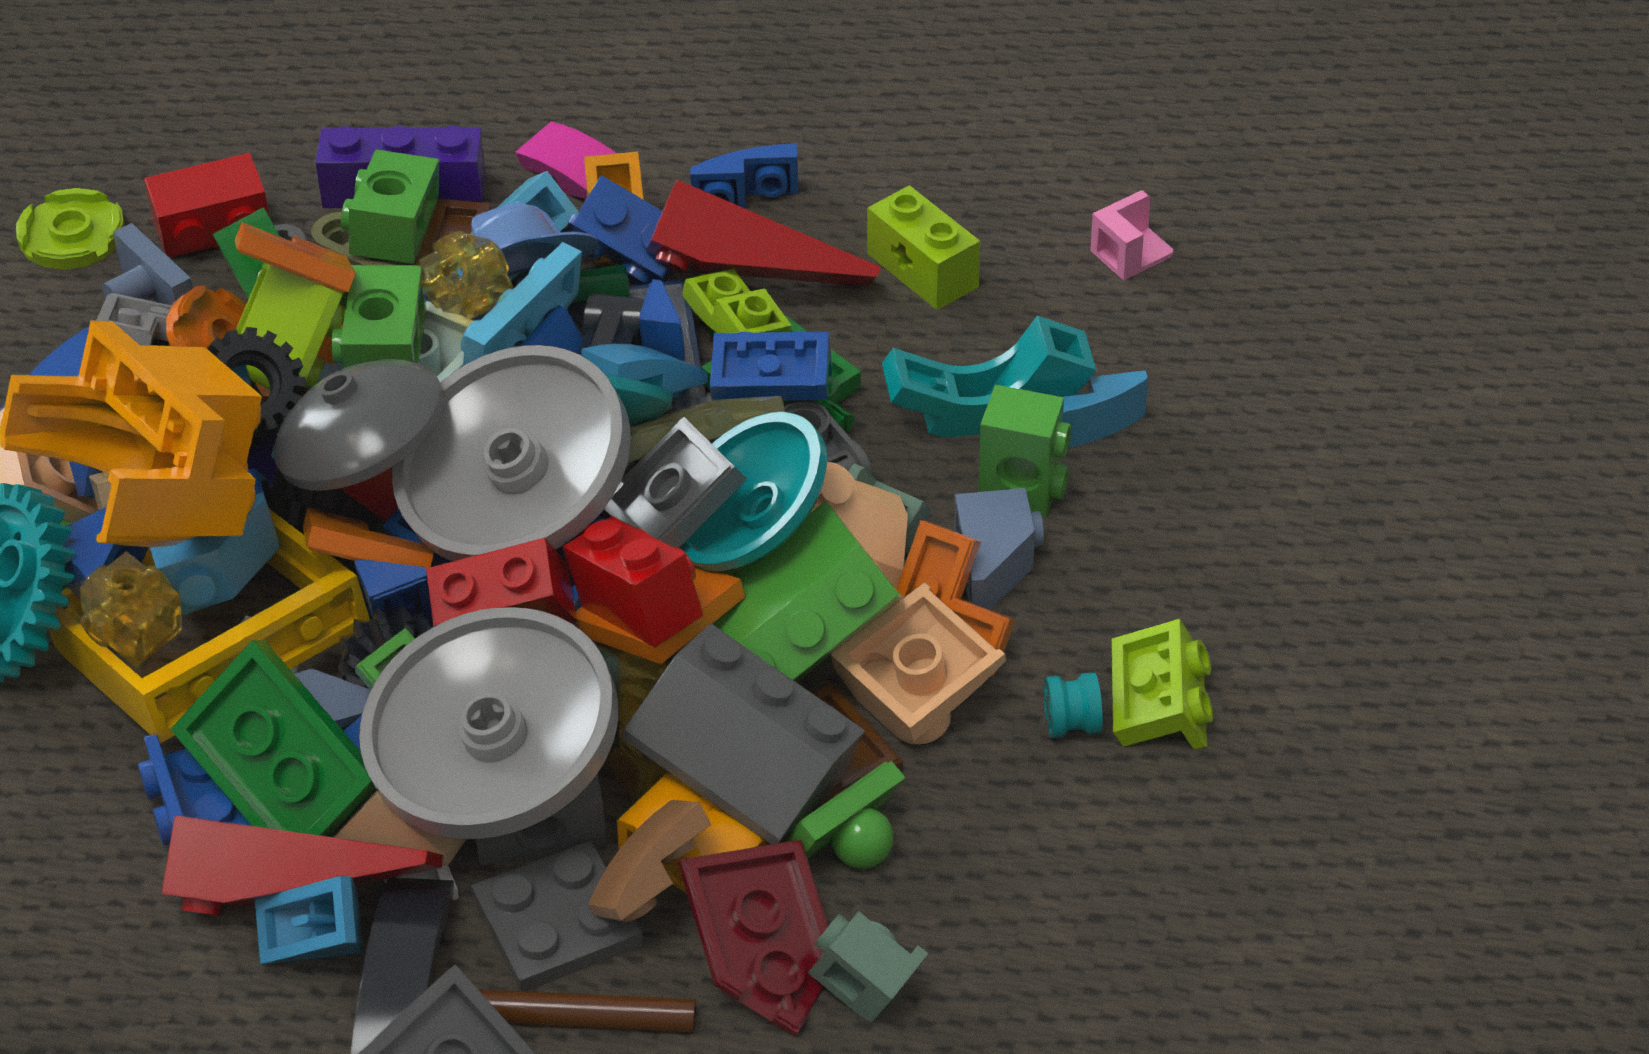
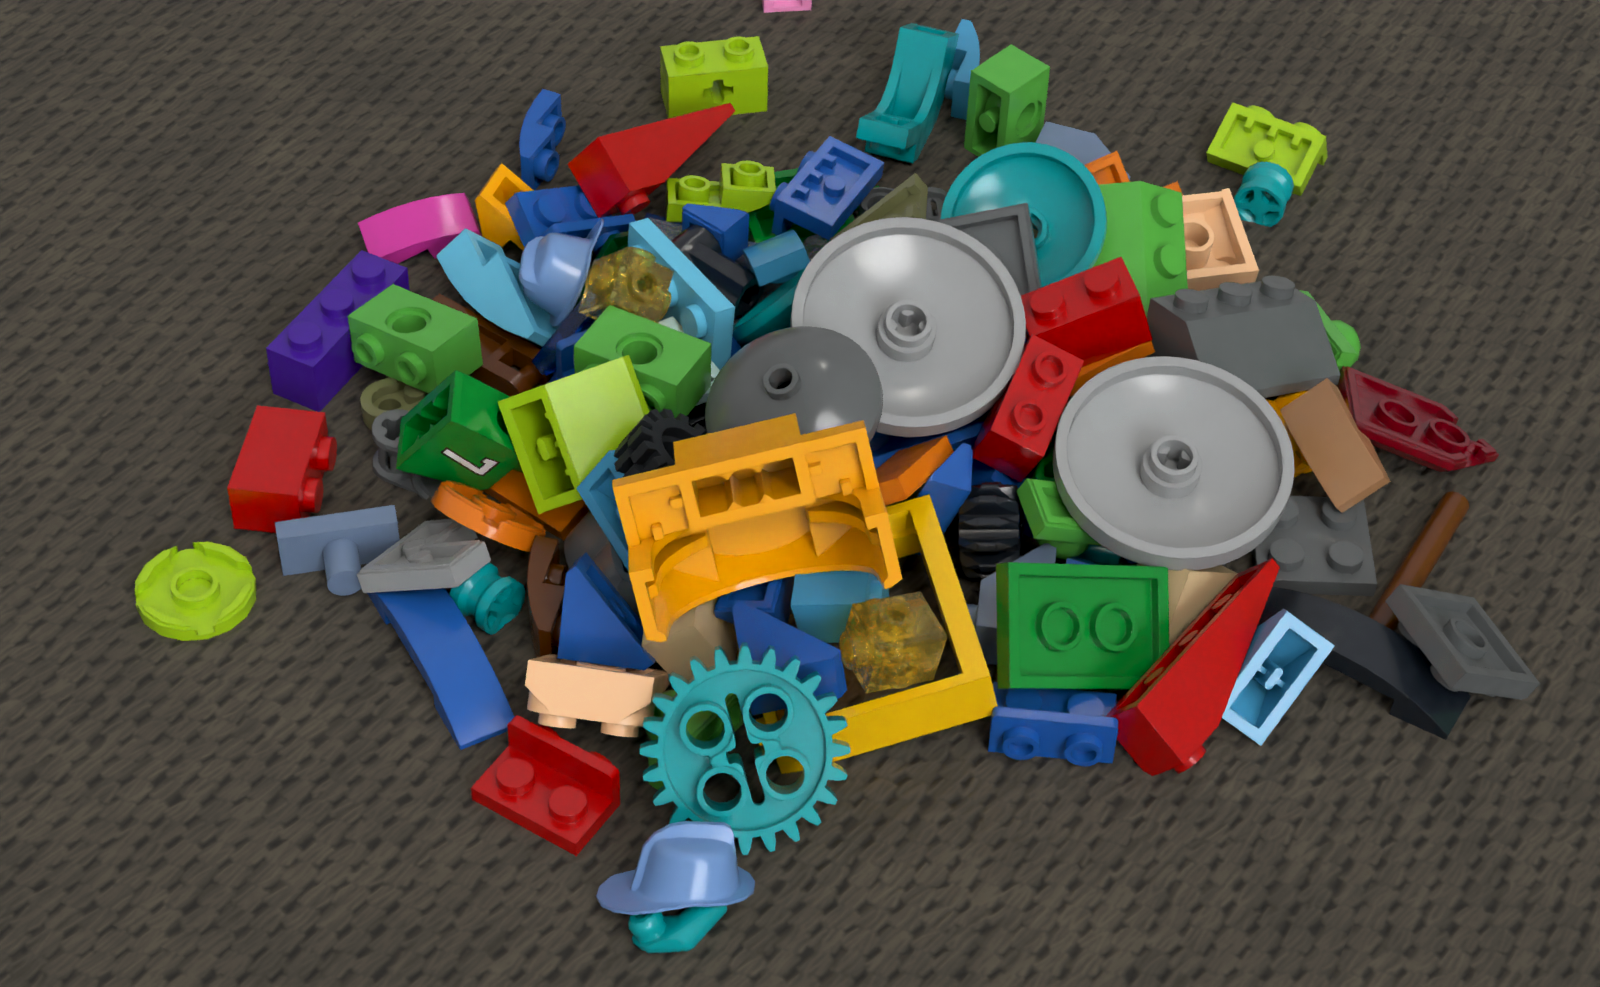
camera: 65 degrees left, 0 degrees up
orange tile [234,222,356,293] -> none
sand green brick [808,911,928,1022] -> none

